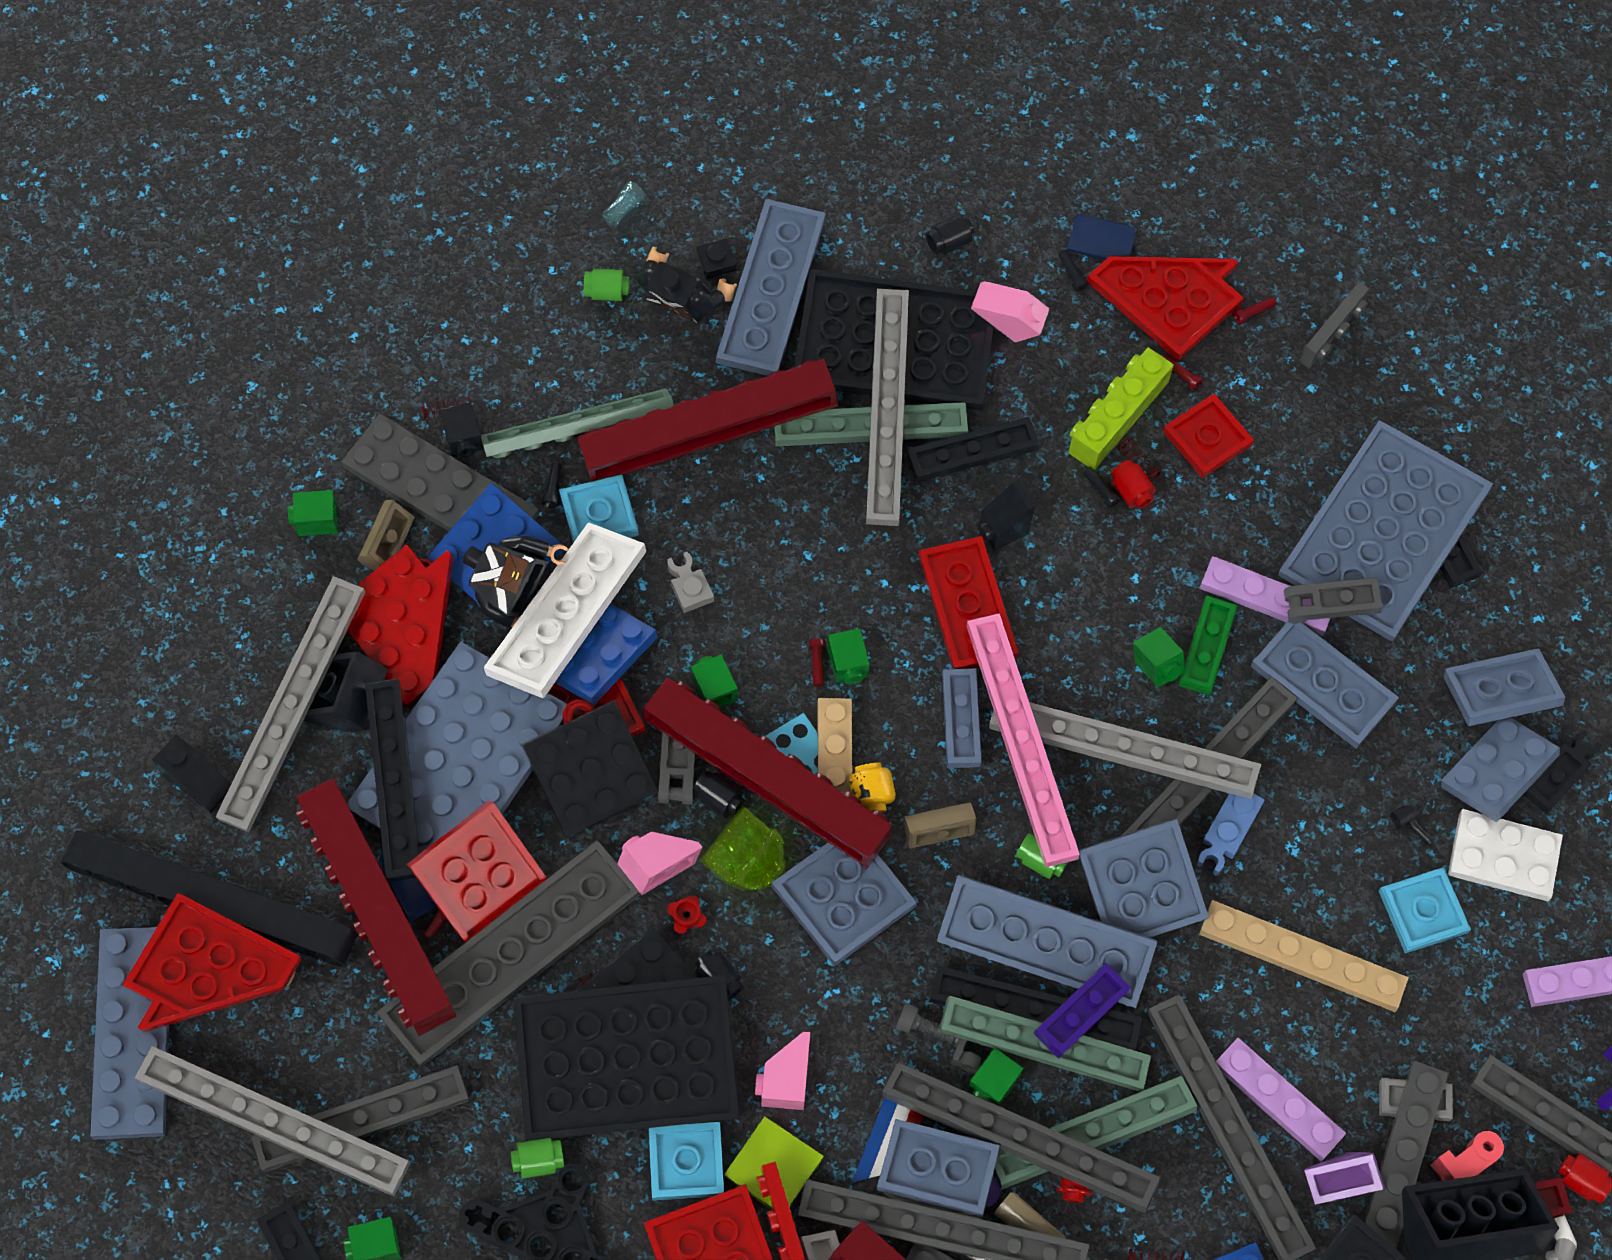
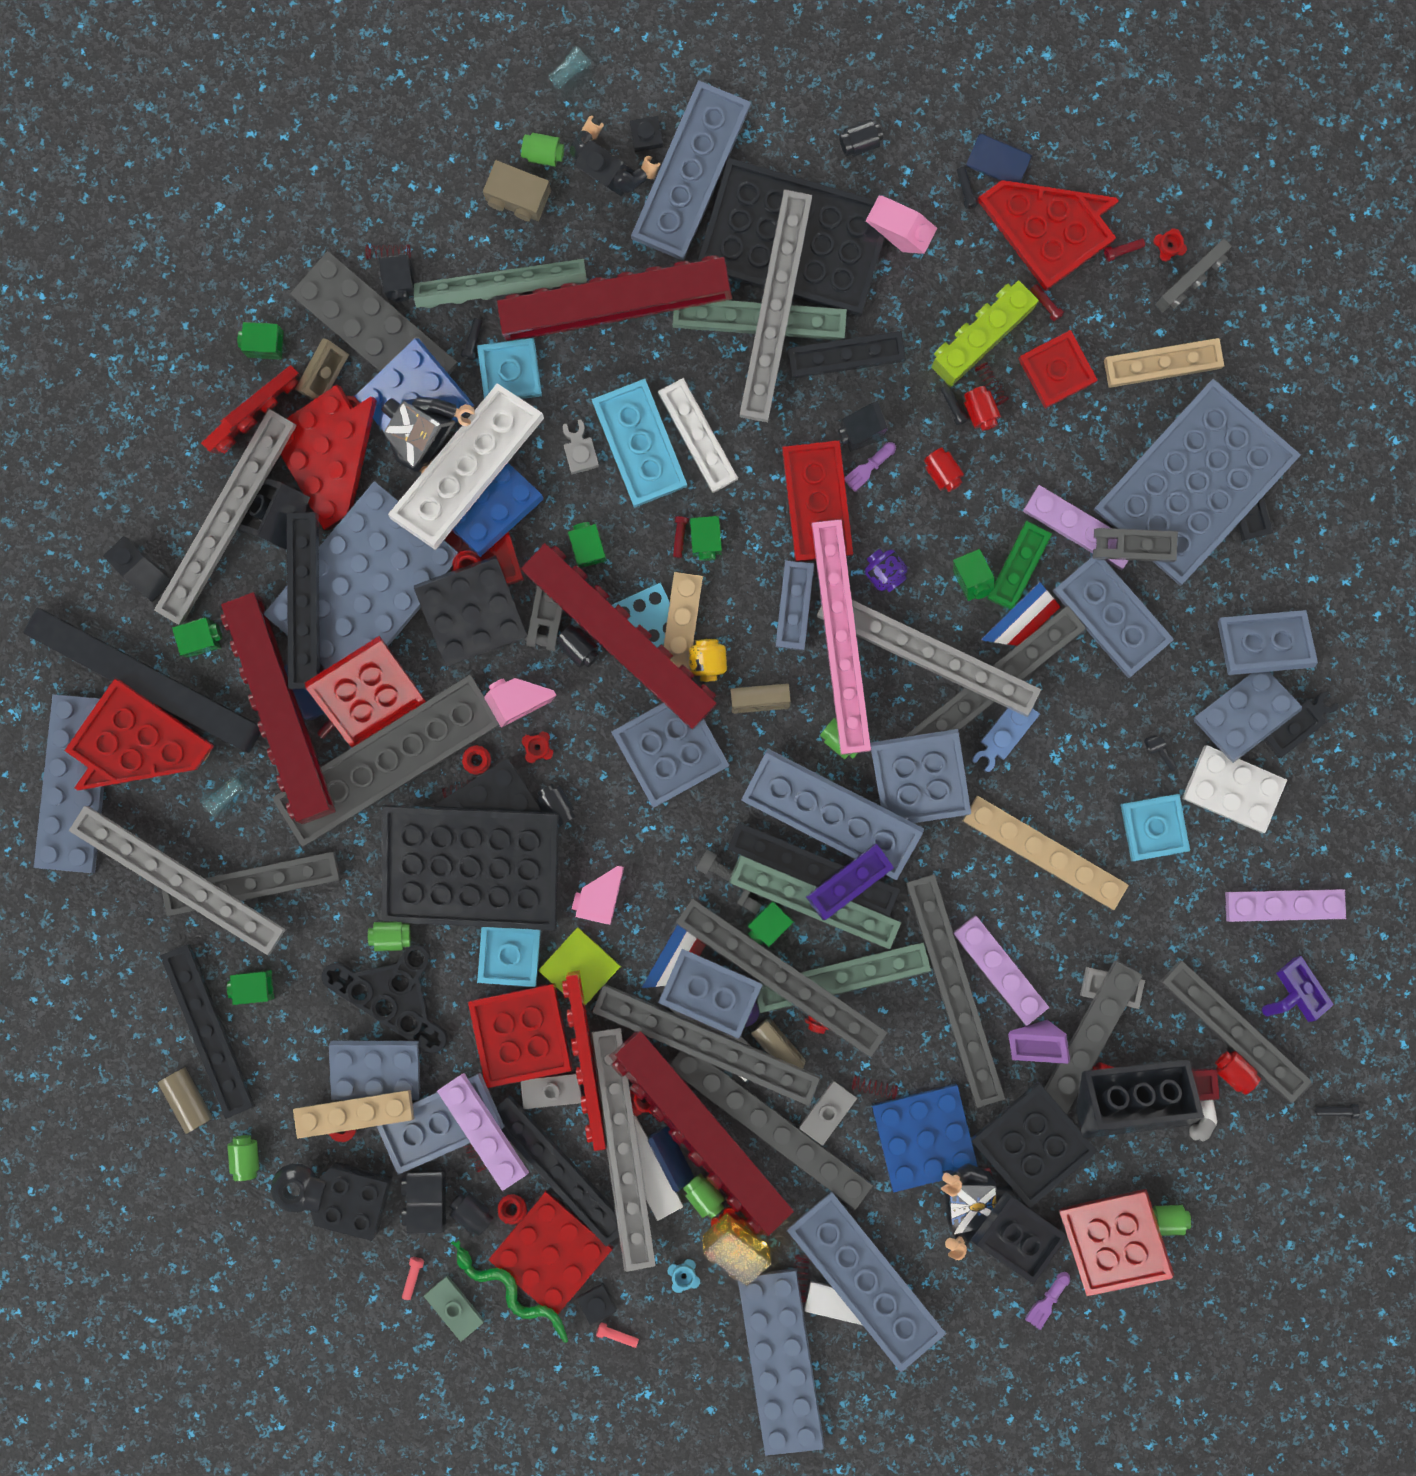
camera: 10 degrees right, 20 degrees up
clear neon green slope [700,807,786,890] -> none
coral leg [1430,1131,1504,1181] -> none
none -> green brick [172,618,222,658]
none -> clear light blue pin [200,776,245,818]
none -> red wing [201,365,300,454]
none -> red plate [462,746,491,775]
none -> dark tan brick [483,160,551,222]
none -> medium azure plate [591,379,687,508]
none -> white tile [658,378,738,493]
none -> medium lavender piece [844,442,896,492]
none -> dark purple head [865,549,908,592]
none -> red brick [923,447,964,492]
none -> sticker [981,582,1061,646]
none -> tan plate [1104,338,1224,388]
none -> red plate [1153,228,1187,261]

